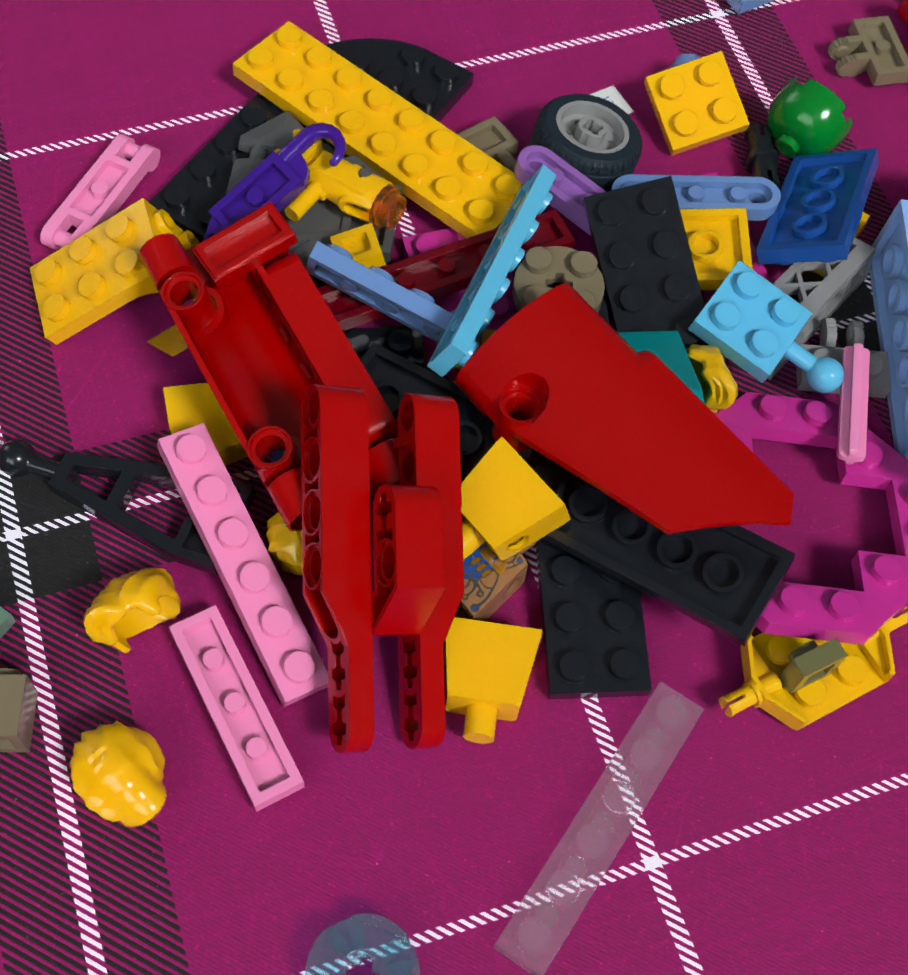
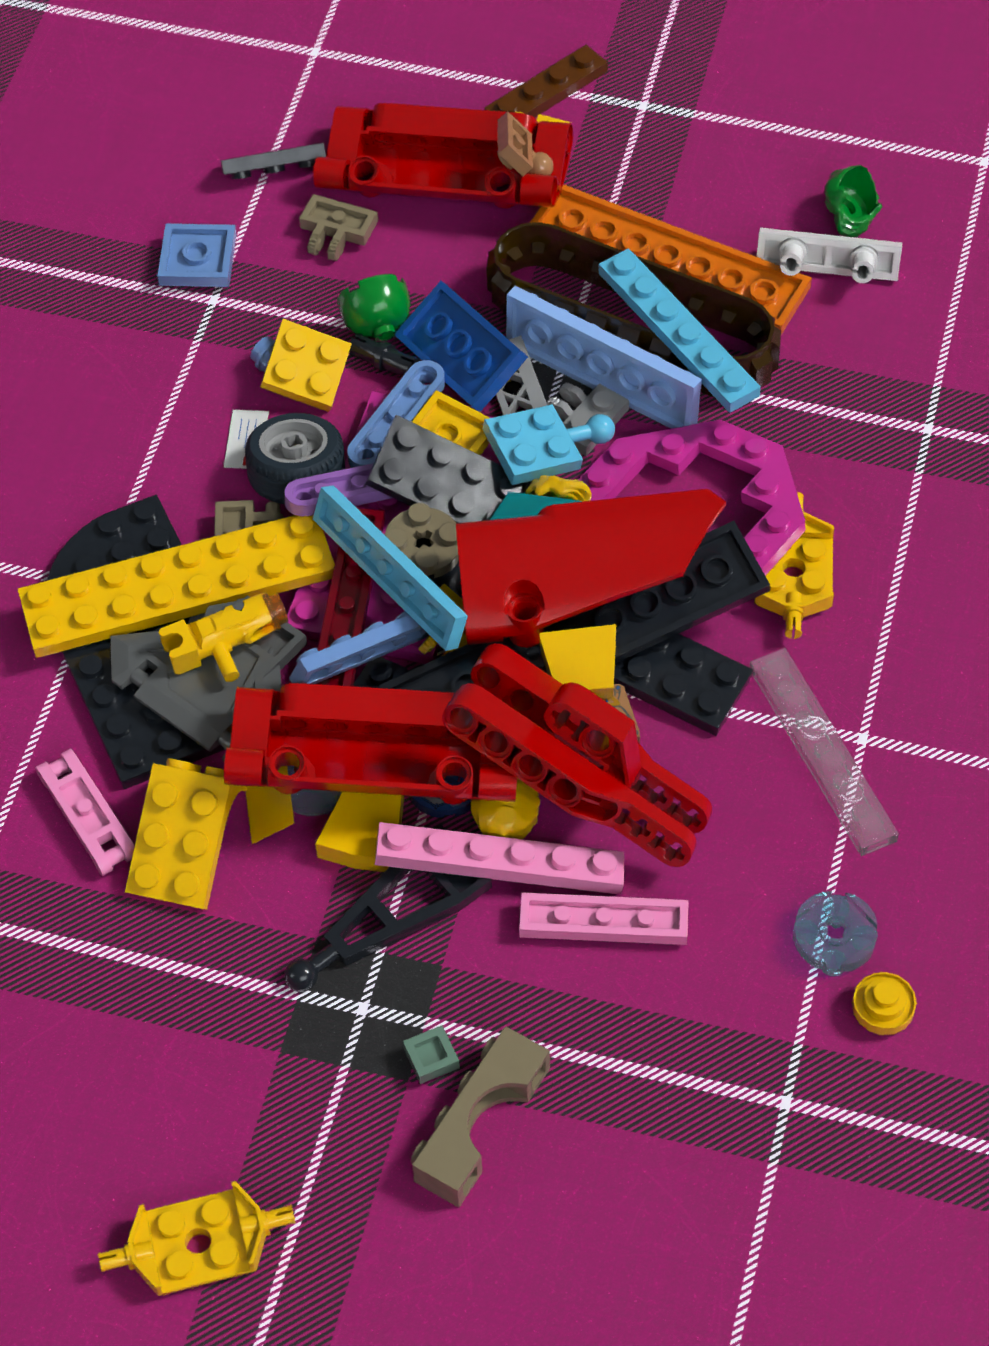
camera: 50 degrees left, 5 degrees down
yellow hair [69,720,167,827] -> none
yellow hair [83,567,181,653] -> none
red tile [191,201,298,290] -> none
dark purple plate [203,123,346,241] -> none
yellow plate [330,223,386,268] -> none
yellow torso [443,617,542,744] -> none
olive plate [779,638,847,694] -> none
bright pink axle [837,343,870,465] -> none

